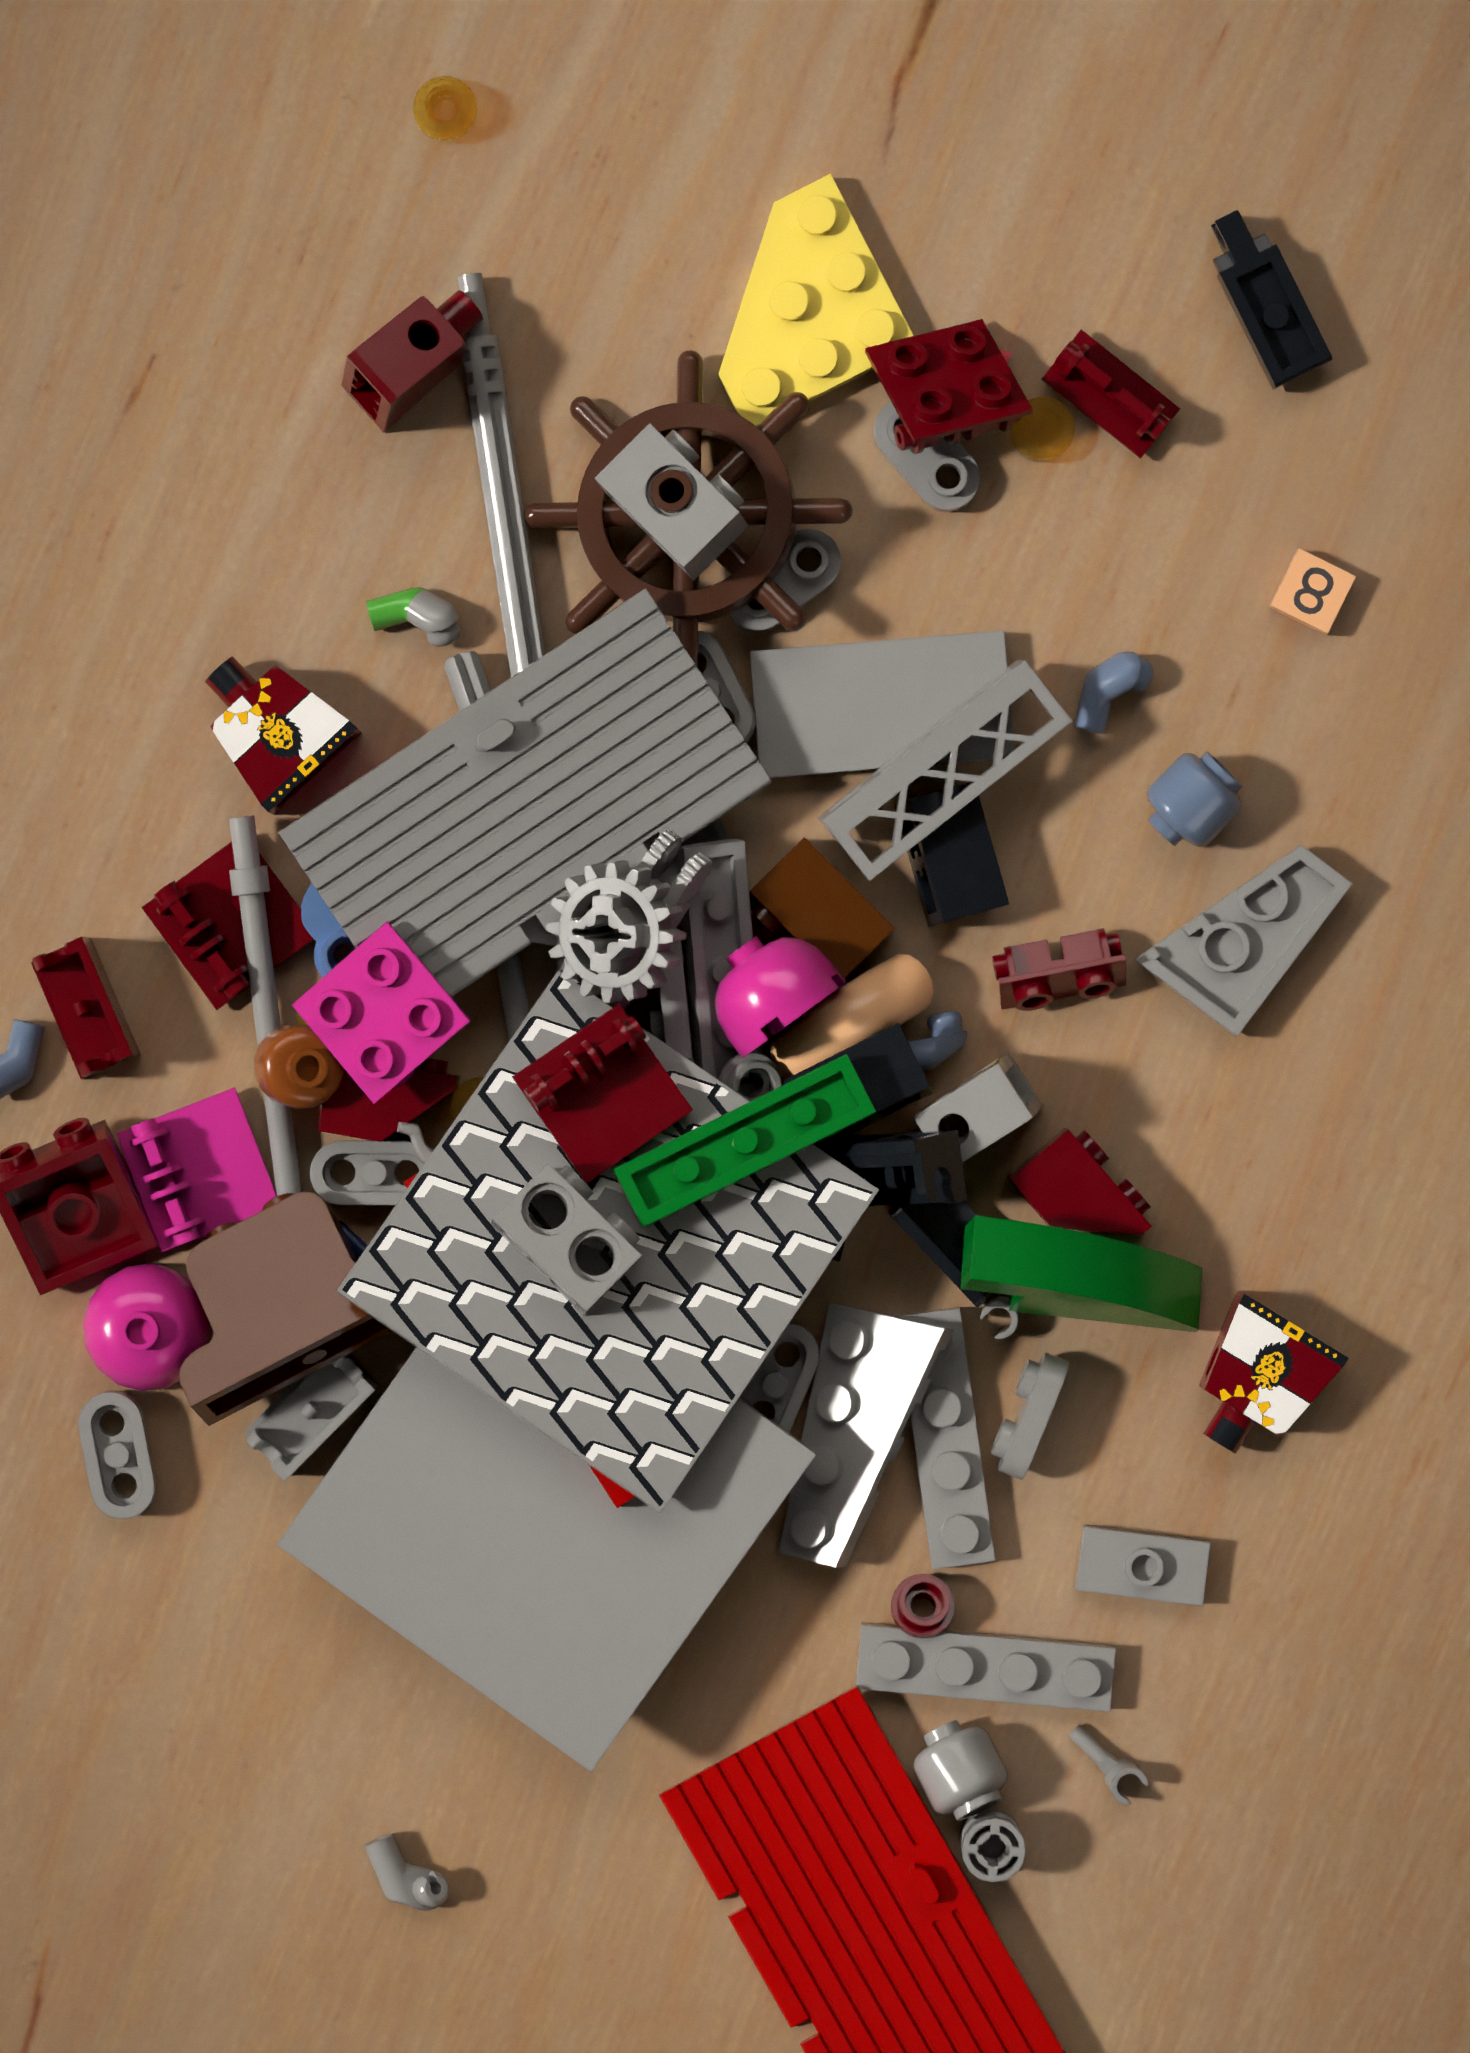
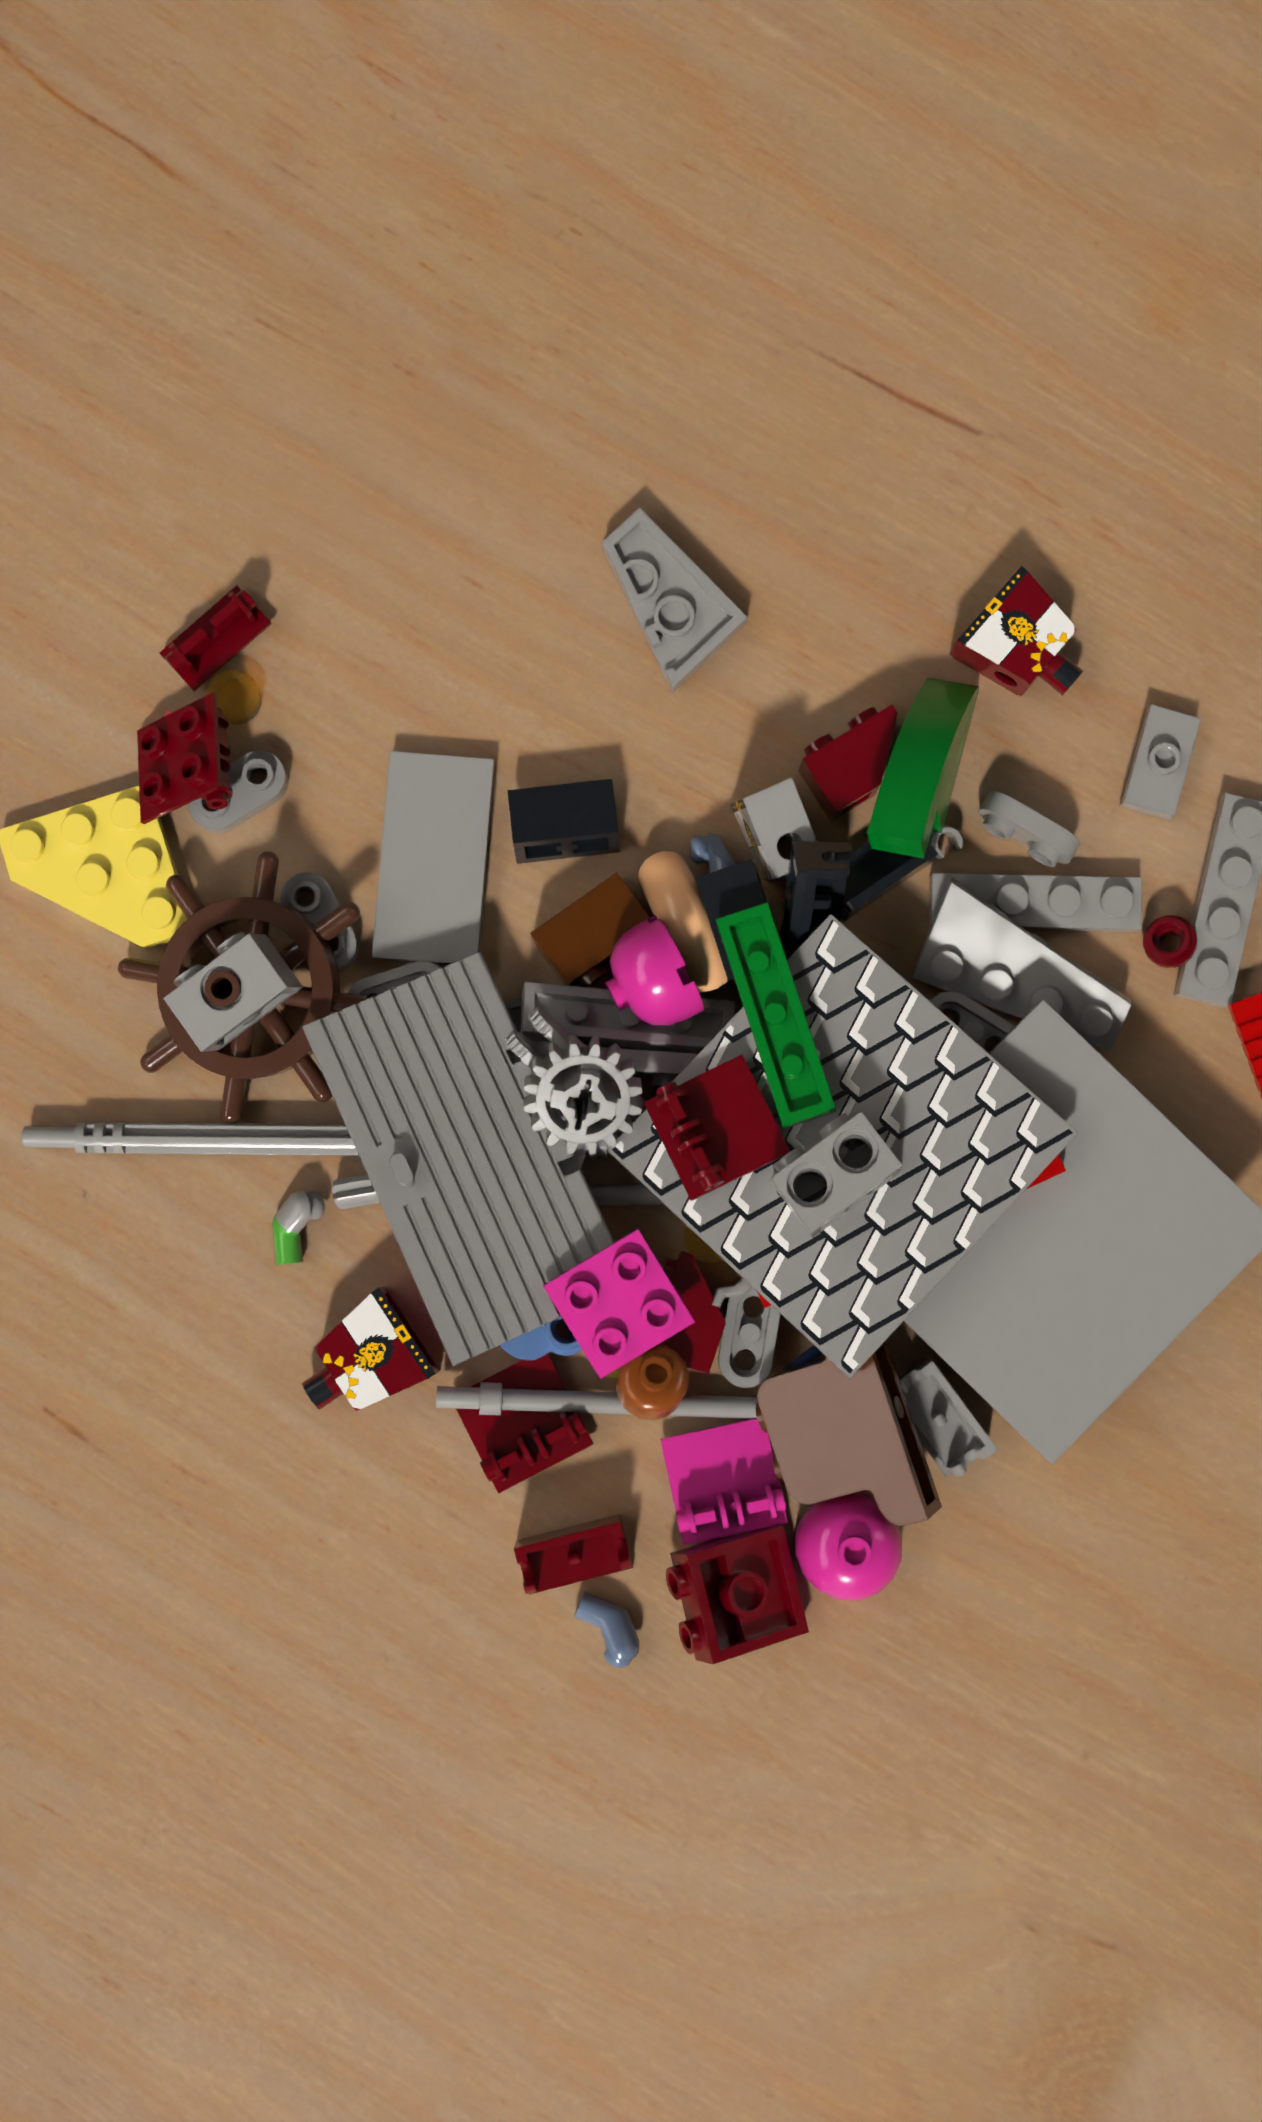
camera: 85 degrees left, 5 degrees down
light grey plate [78,1390,157,1519] -> none
dark red torso [341,290,483,433] -> none
light grey plate [719,1052,782,1101] -> none
light grey fence [817,659,1072,881] -> none
dark red hinge [992,928,1126,1011] -> none
sand blue arm [1074,651,1153,734] -> none
sand blue head [1147,752,1243,847] -> none
black hinge [1211,210,1333,390] -> none
light nougat tile [1269,548,1356,635] -> none

